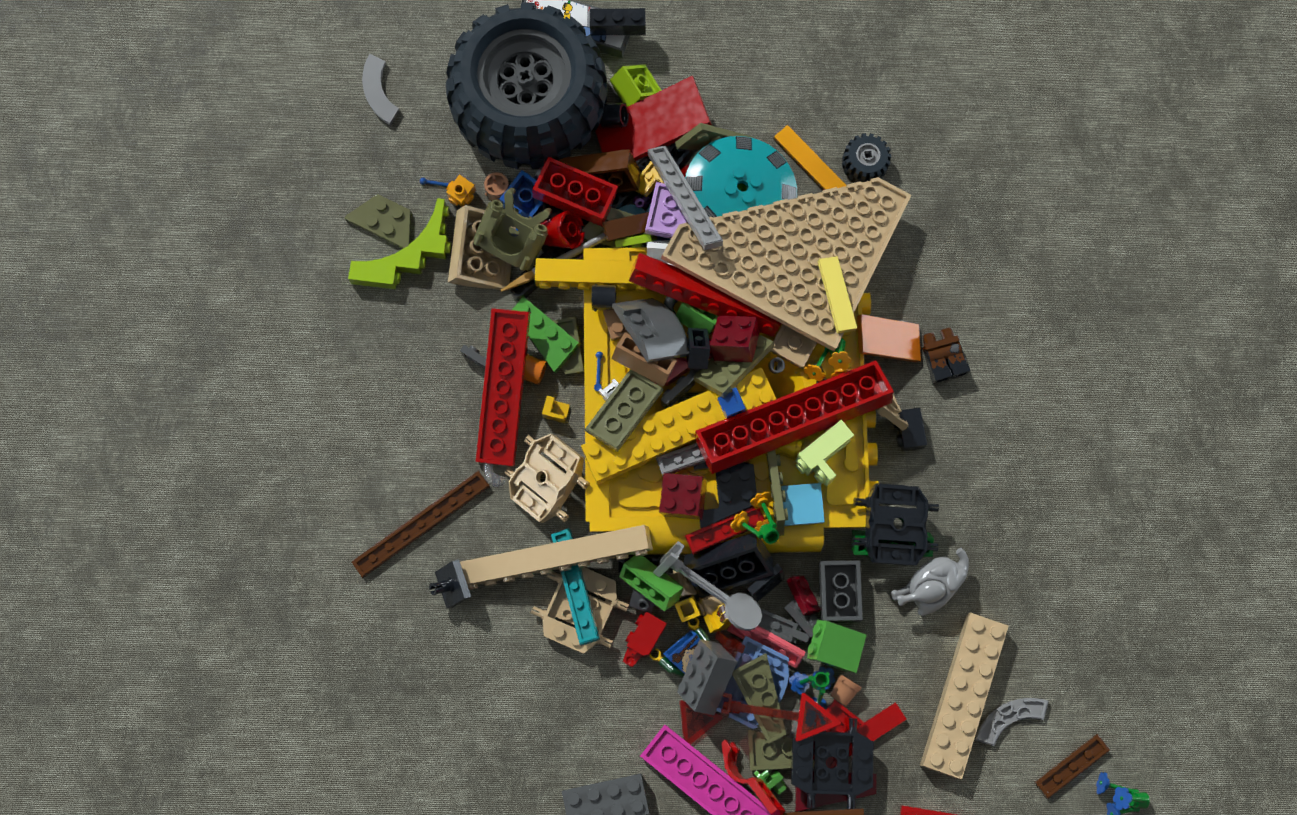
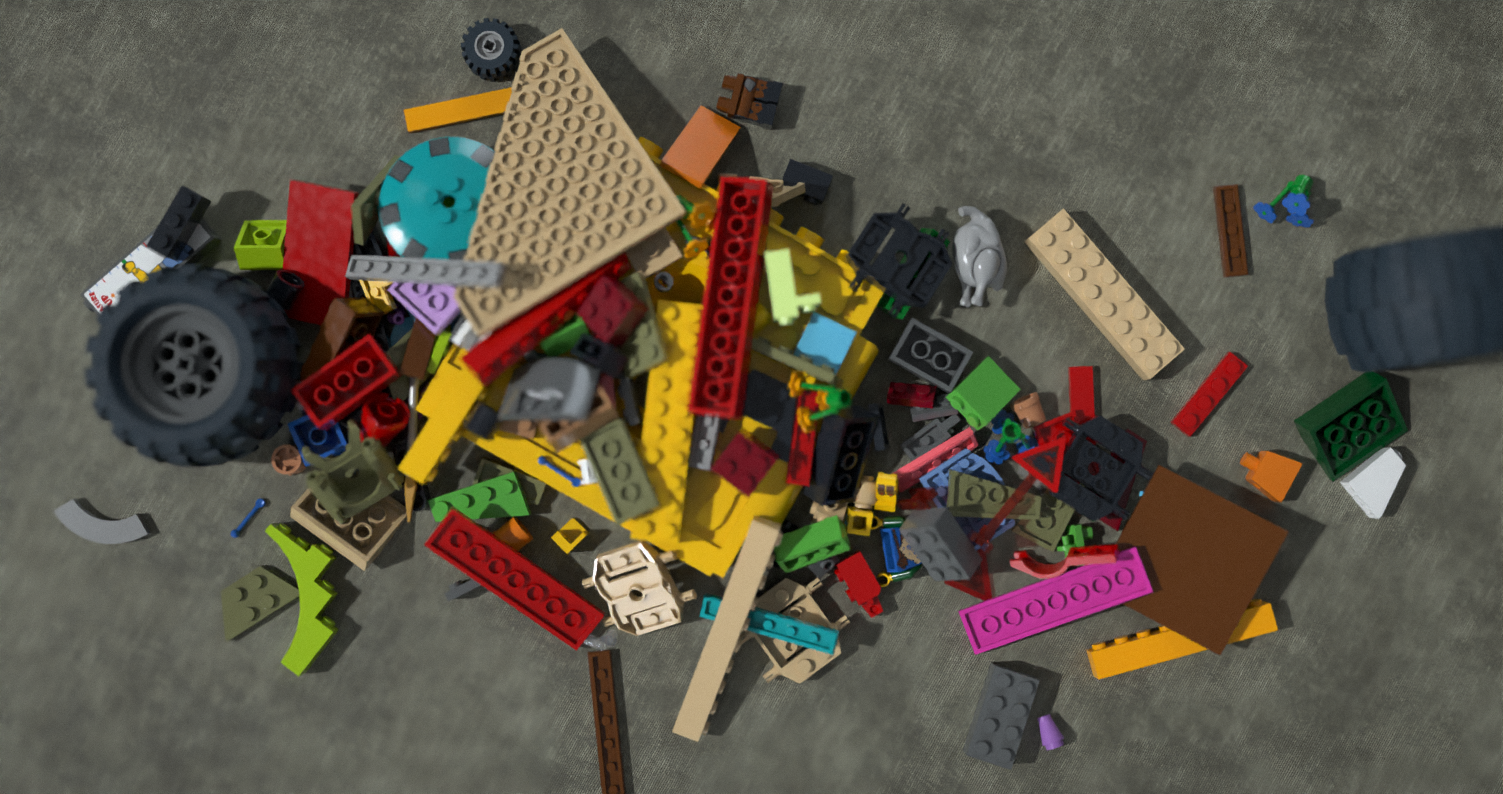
camera: 60 degrees left, 10 degrees up
black tile [429,559,471,609] -> none
light orange brick [446,174,476,207] -> none
light grey piece [653,541,762,631] -> none
blue panel [718,388,746,419] -> none
light yellow tile [818,256,857,333] -> none
light grey tile [974,698,1049,746] -> none

